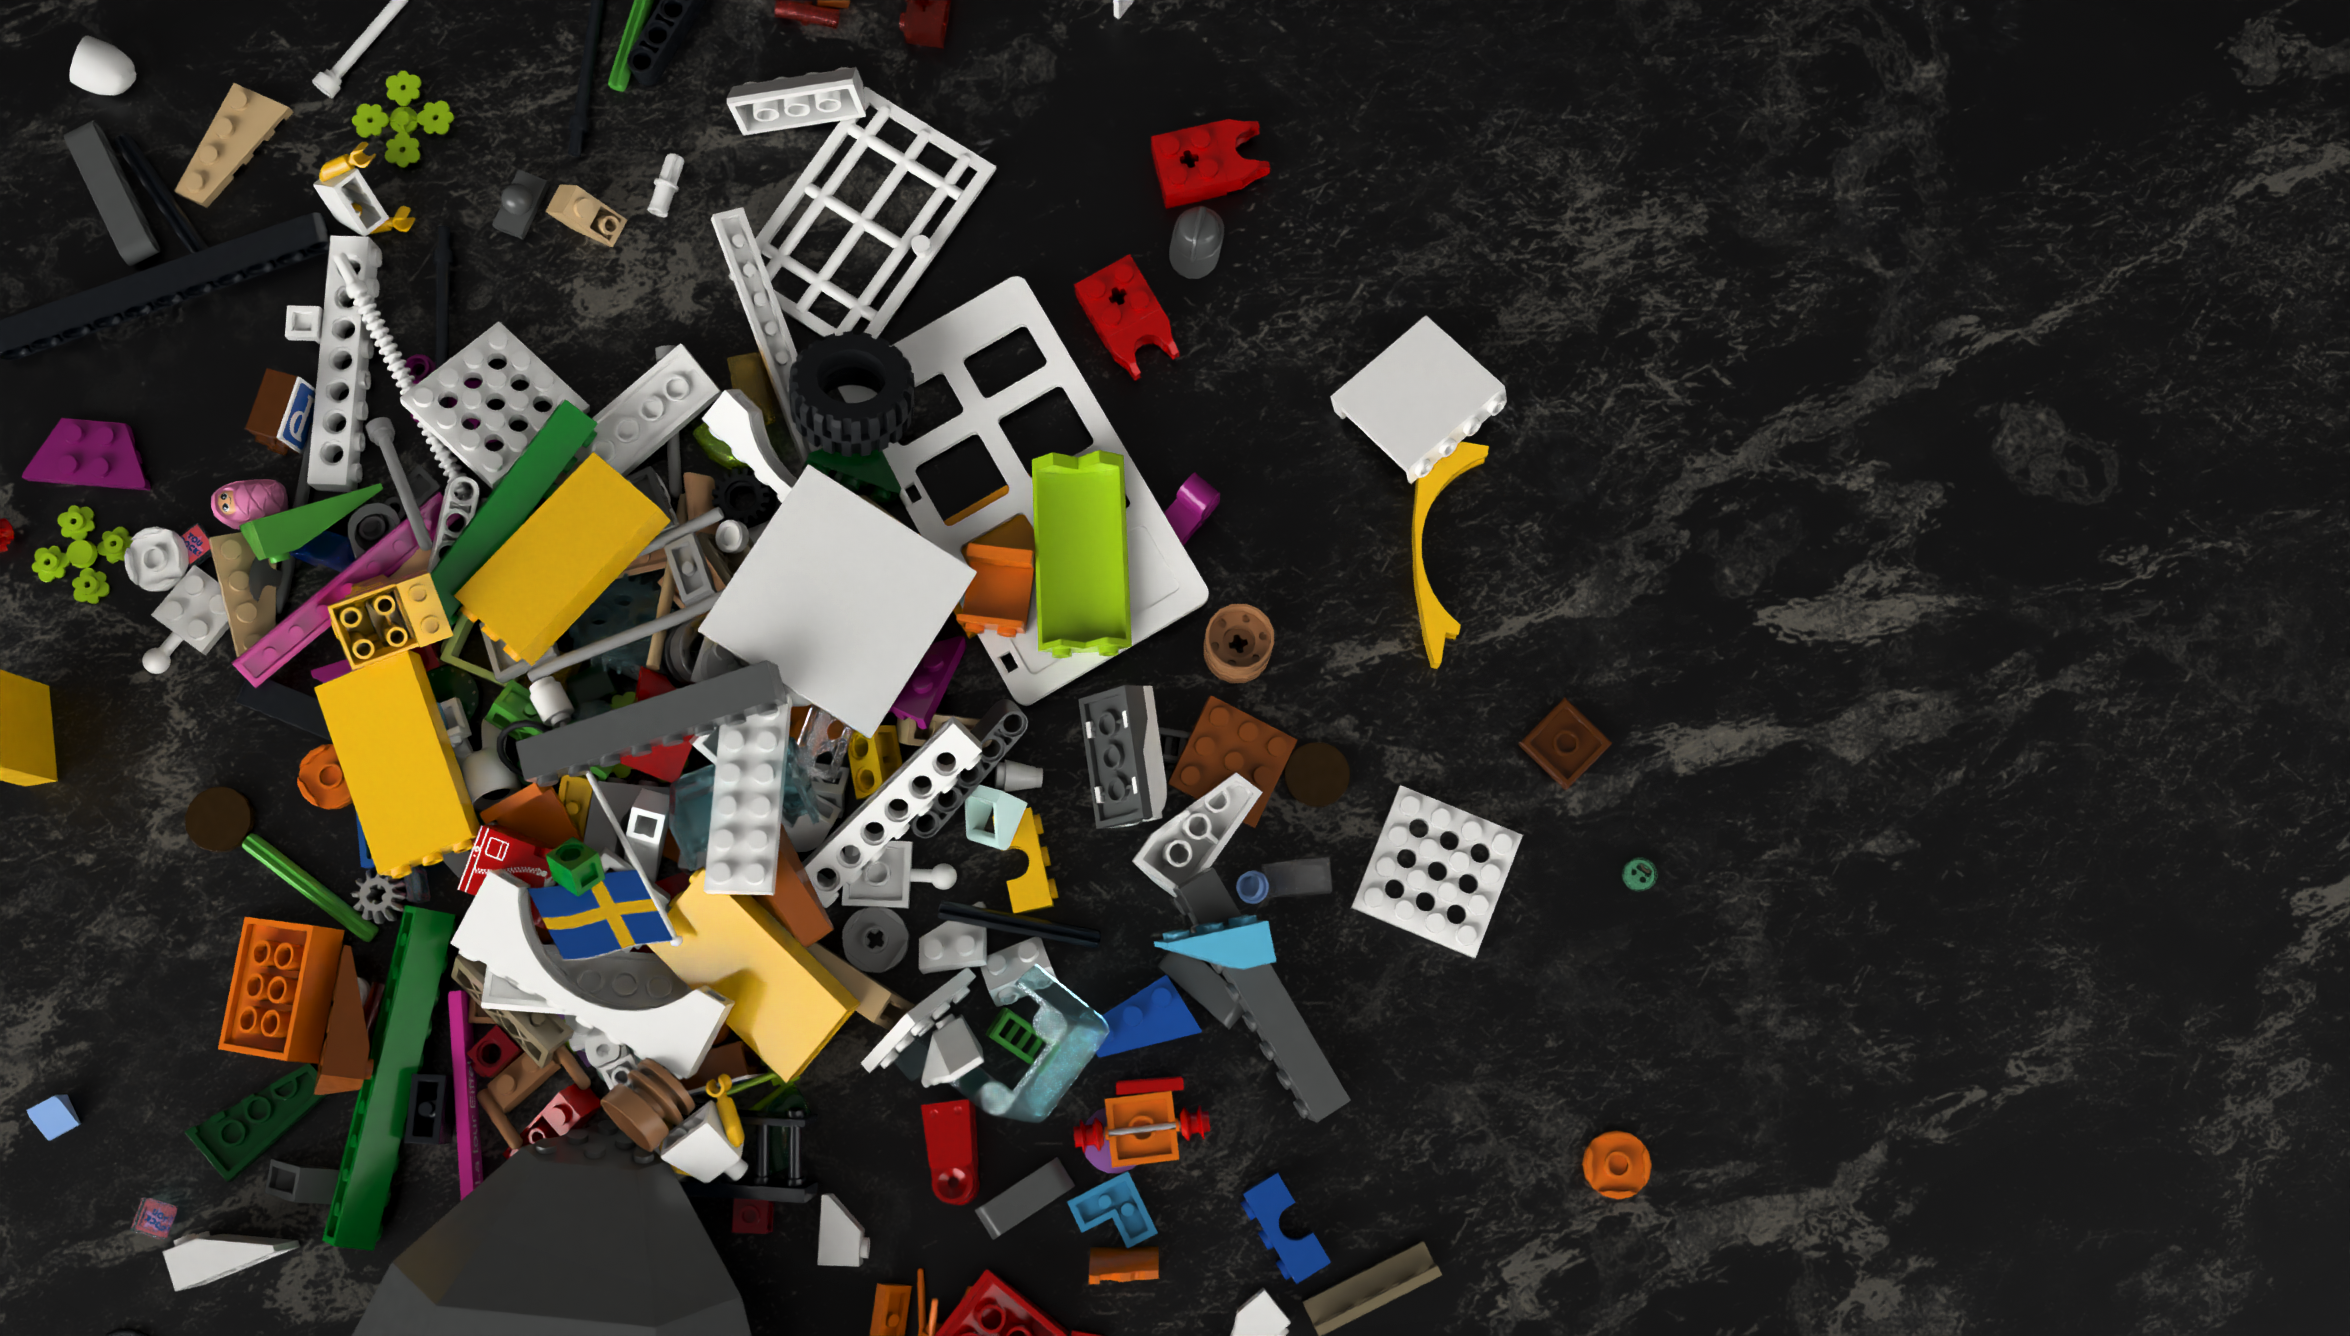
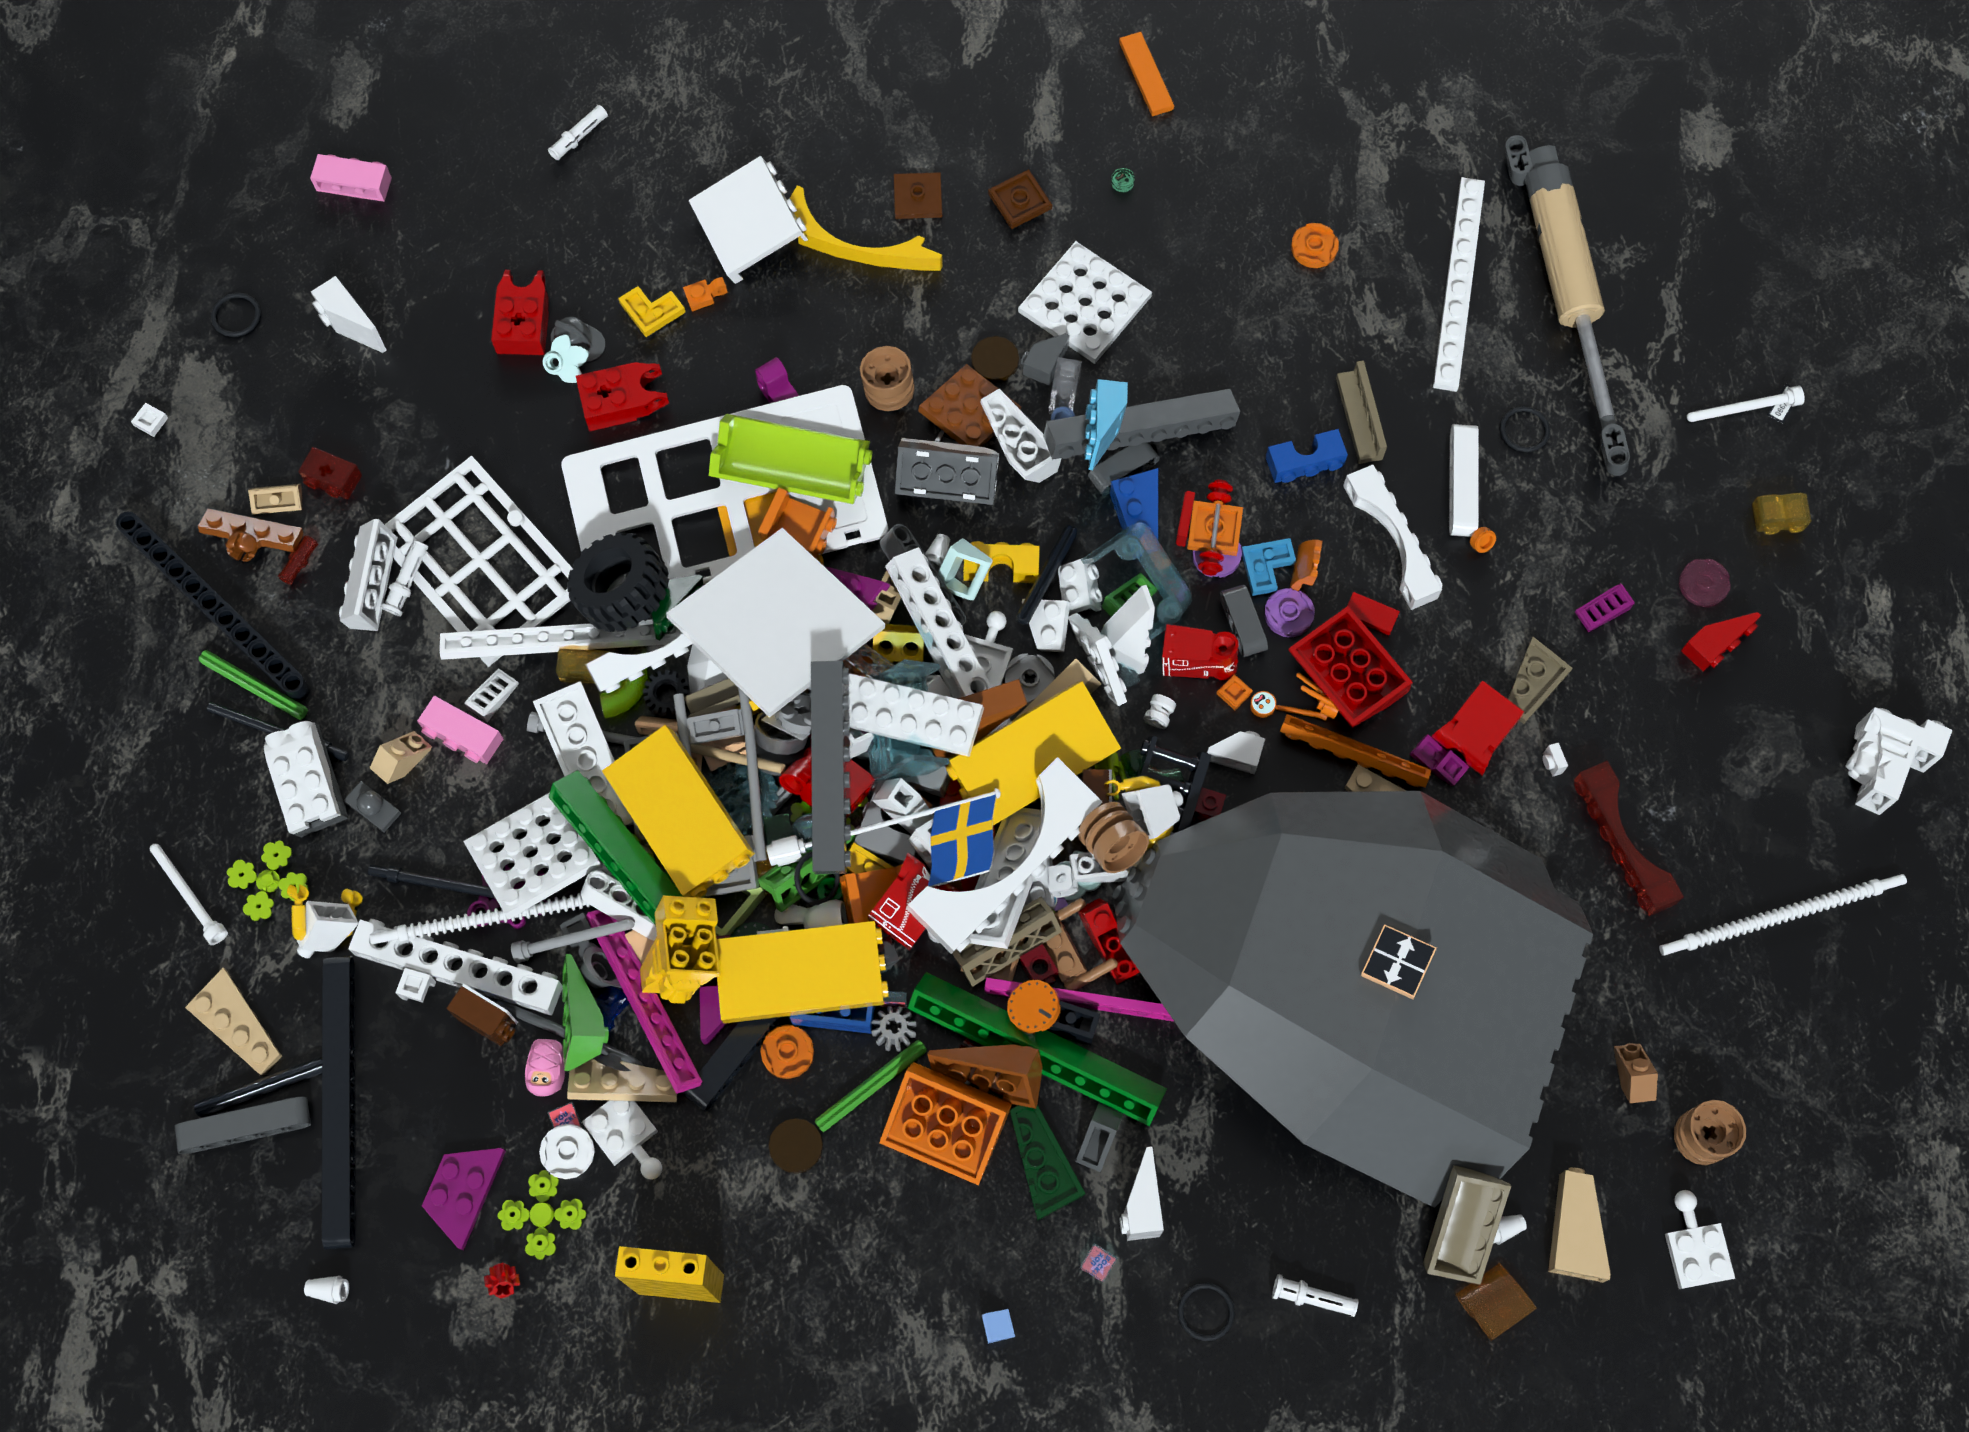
camera: 75 degrees left, 10 degrees down
white piece [70,35,136,95] -> none
green brick [546,837,605,897] -> none
white axle [647,153,684,217] -> none
white tile [715,520,749,554] -> none
none -> white piece [264,721,349,837]
none -> white pin [380,540,428,616]
none -> bright pink brick [417,696,503,764]
none -> white slope [464,668,519,722]
none -> light aqua plate [543,335,589,383]
none -> white pin [548,105,608,160]
none -> yellow plate [618,286,686,337]
none -> orange plate [683,277,728,311]
none -> reddish brown plate [894,172,942,219]
none -> orange tile [1007,980,1061,1034]
none -> dark grey slope [1021,333,1070,385]
none -> orange tile [1119,32,1174,116]
none -> white wheel [1144,694,1176,729]
none -> orange tile [1217,674,1253,710]
none -> tile [1250,691,1276,718]
none -> medium lavender tile [1264,588,1315,637]

